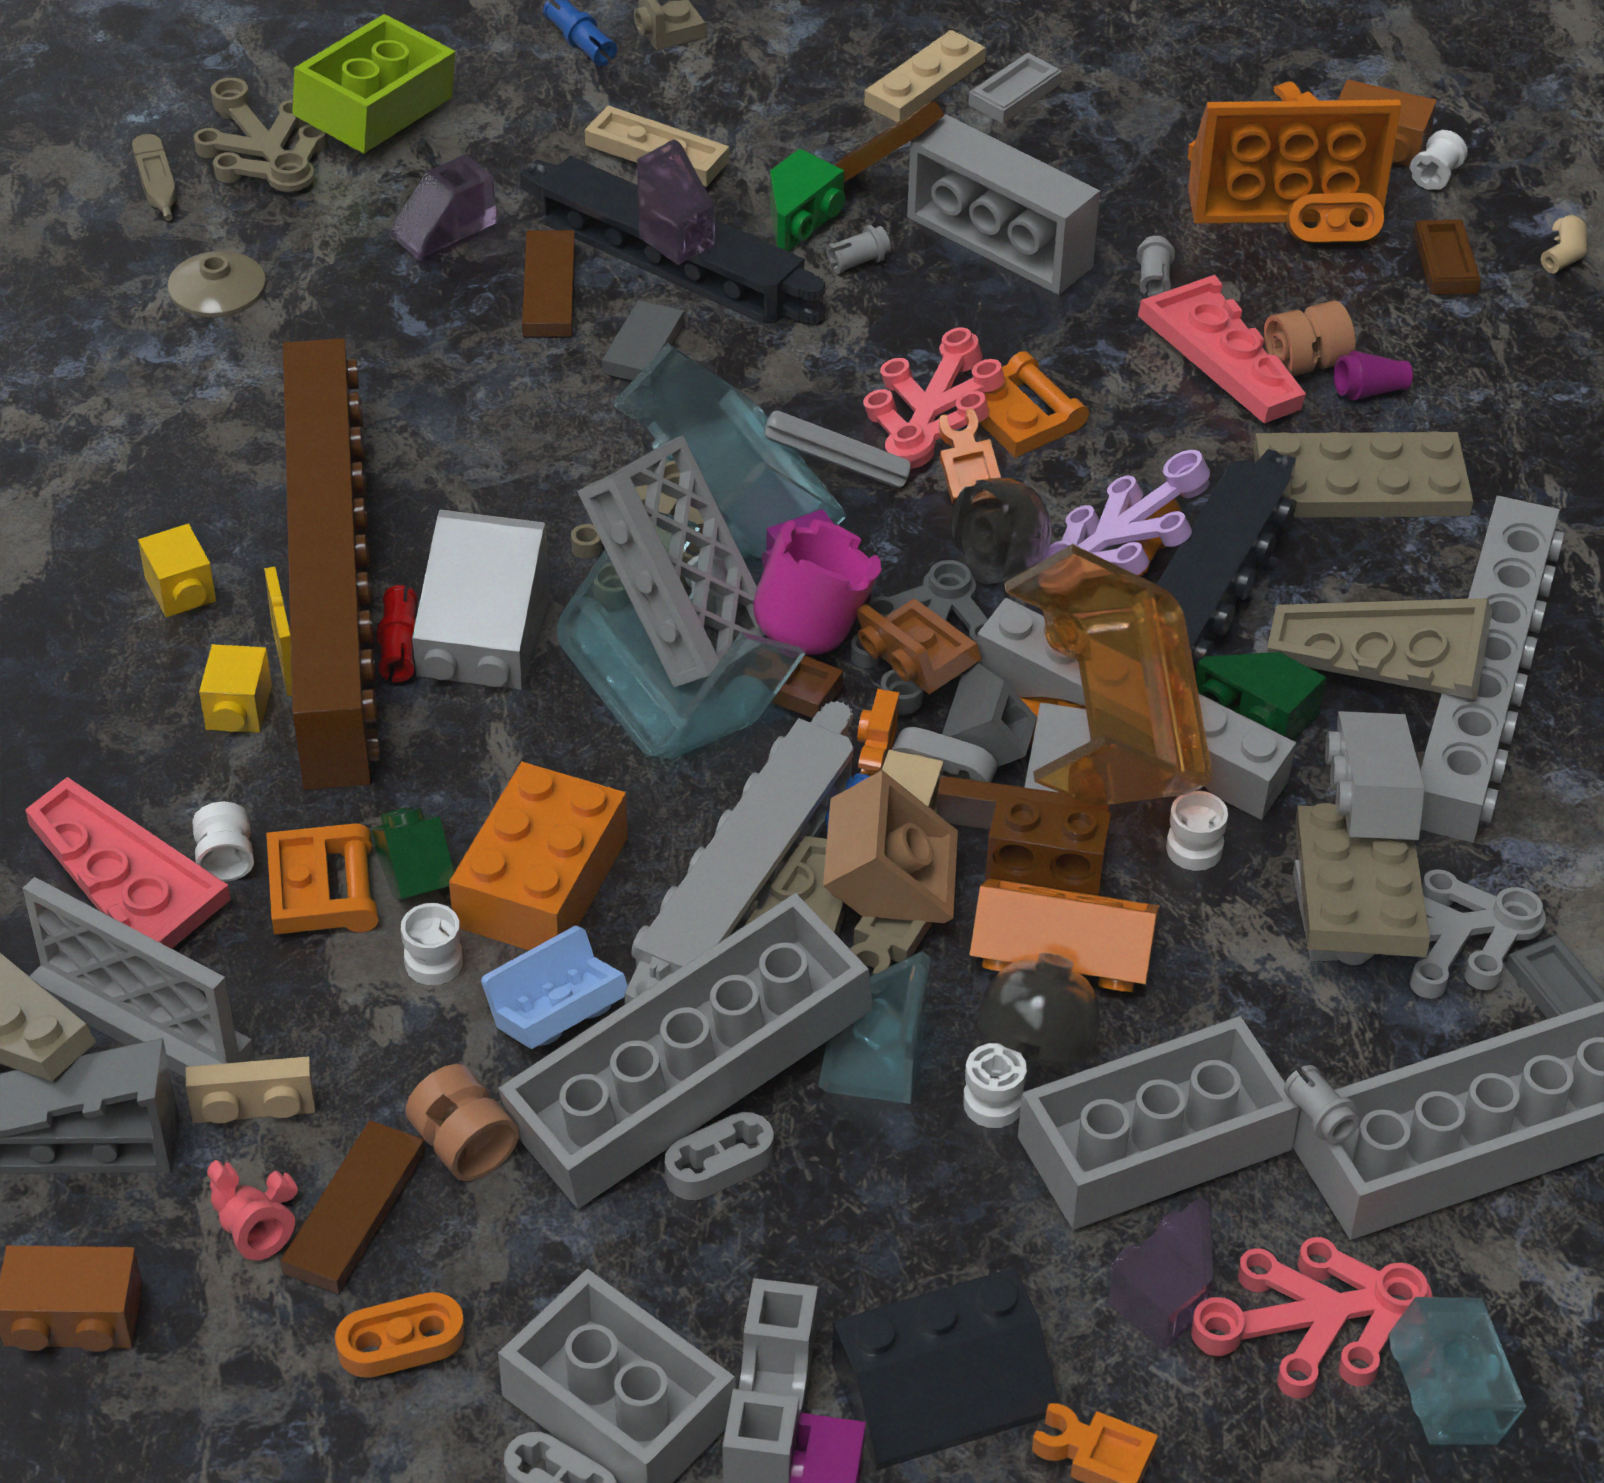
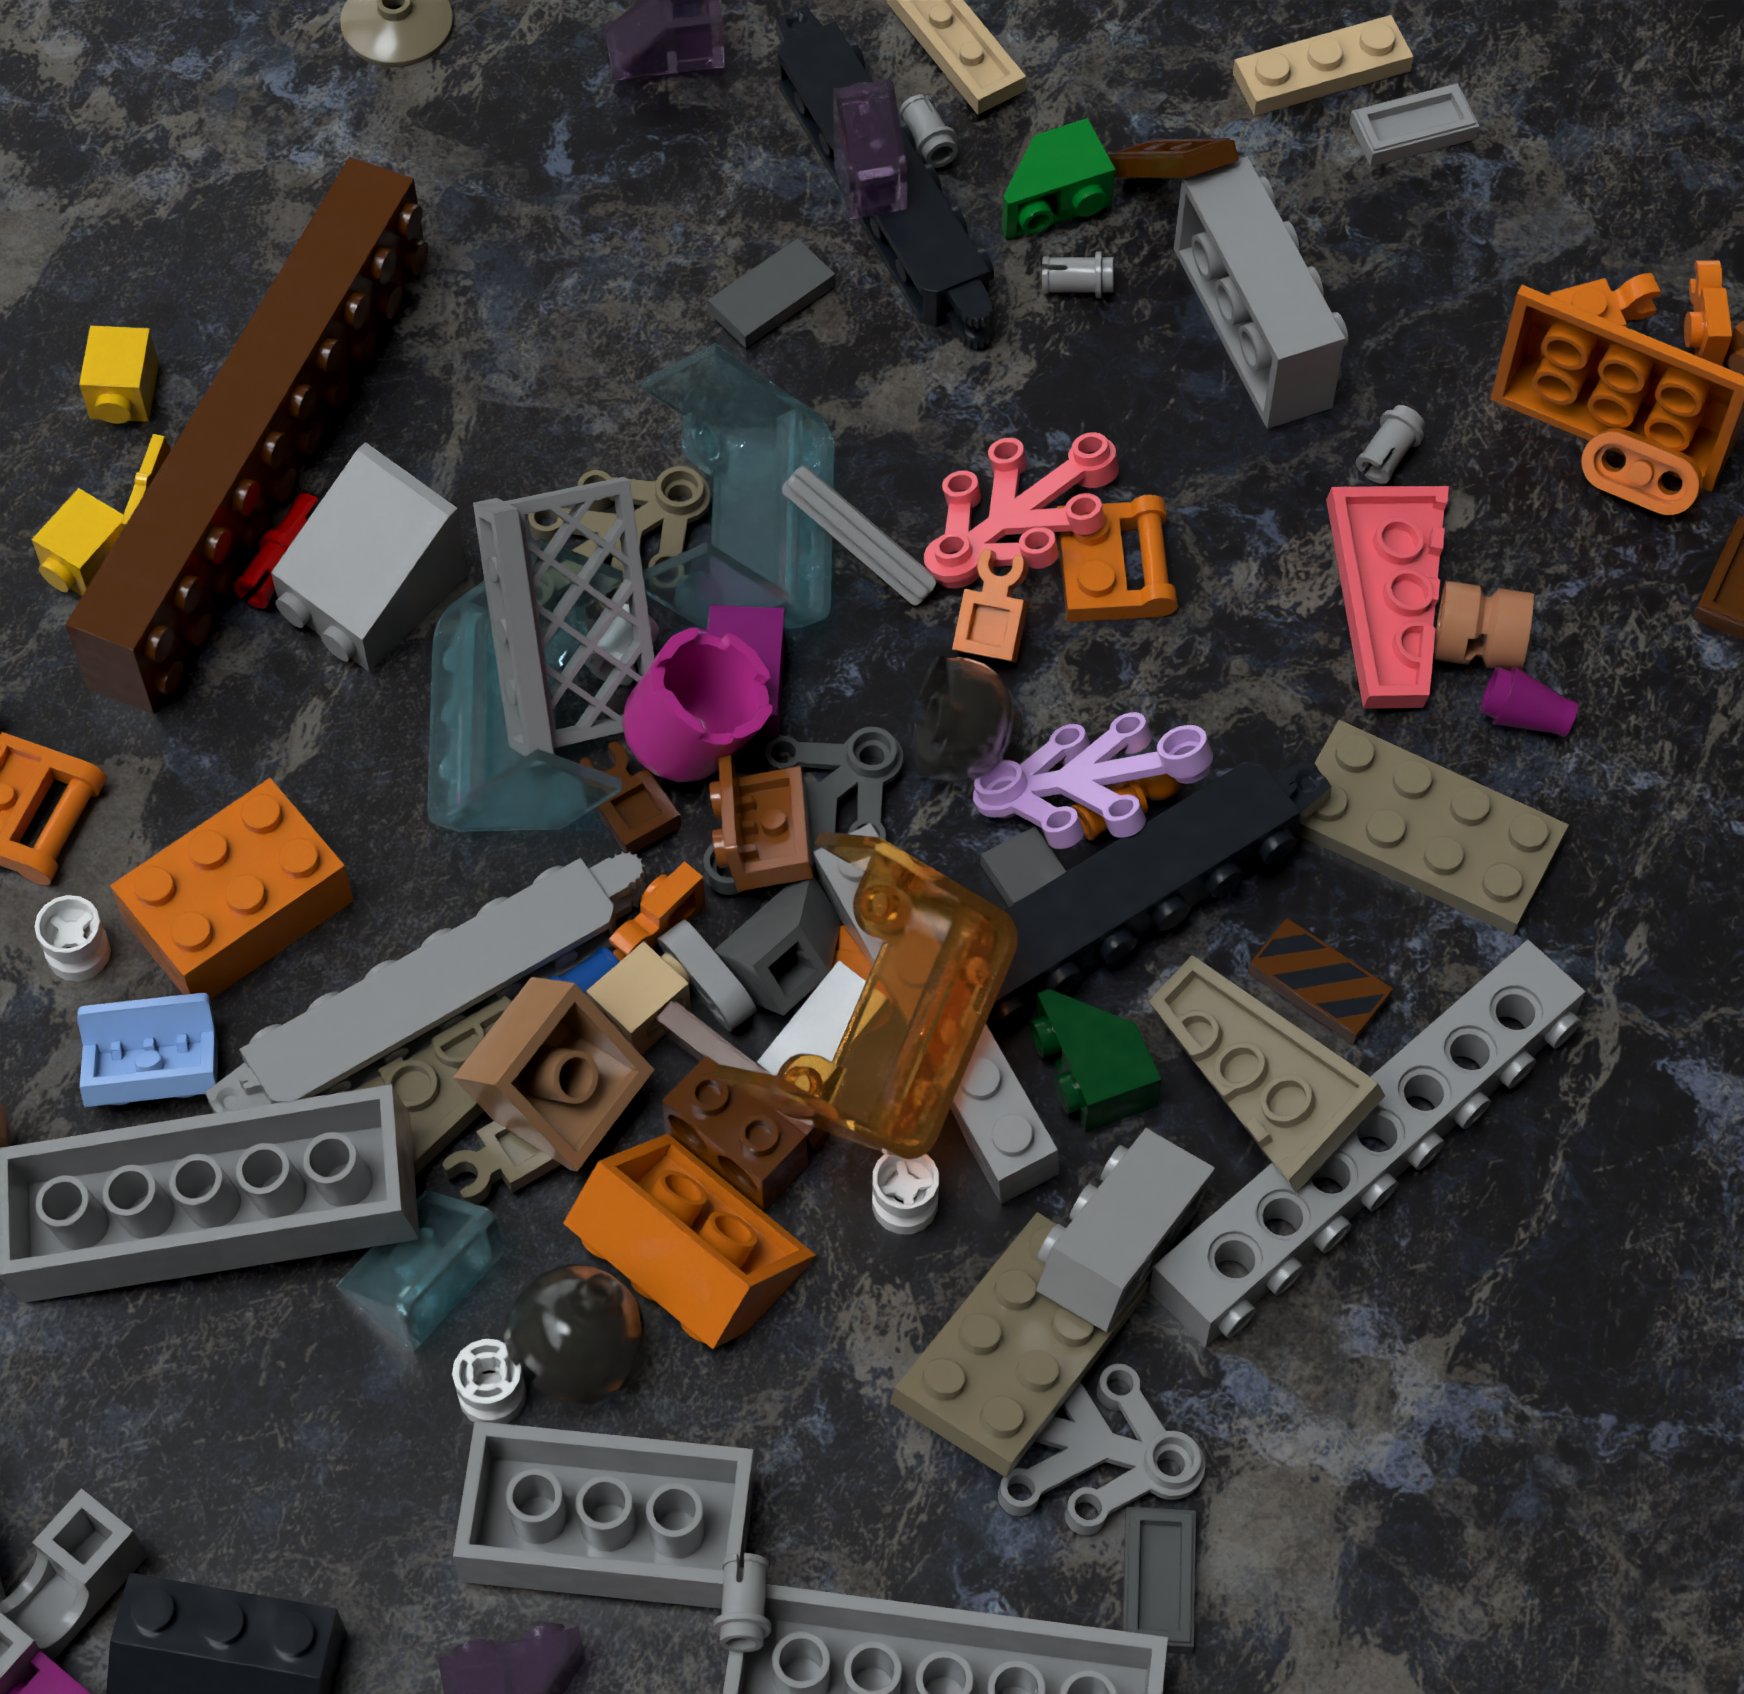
camera: 30 degrees right, 15 degrees up
dark green slope [369,806,454,899] -> none
reddish brown tile [522,230,575,337] -> none
light grey beam [665,1112,774,1200] -> none
none -> reddish brown tile [1248,918,1393,1045]

